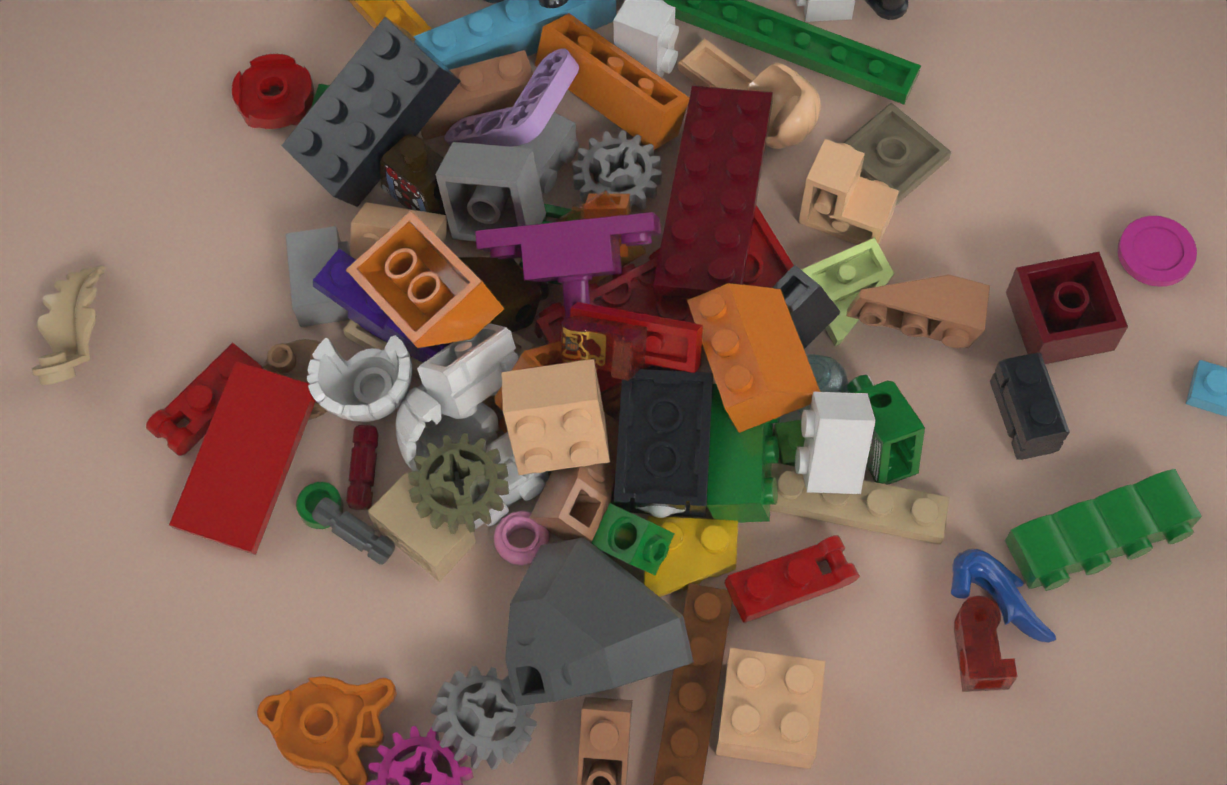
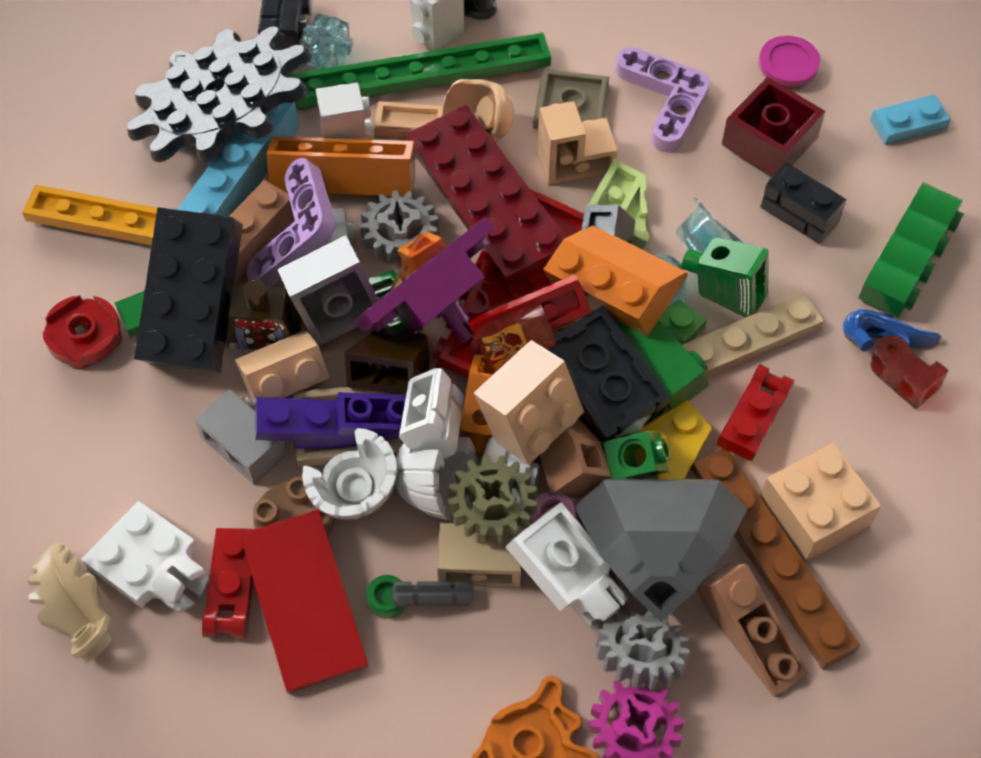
camera: 40 degrees left, 5 degrees down
orange slope [346,211,504,348] -> none
dark red axle [346,425,379,510] -> none
white brick [795,392,876,494] -> none
nougat slope [846,275,990,349] -> none
none -> white plate [81,501,209,611]
none -> white plate [506,502,628,629]
none -> lavender beam [616,47,710,152]
none -> clear light blue piece [676,197,743,253]

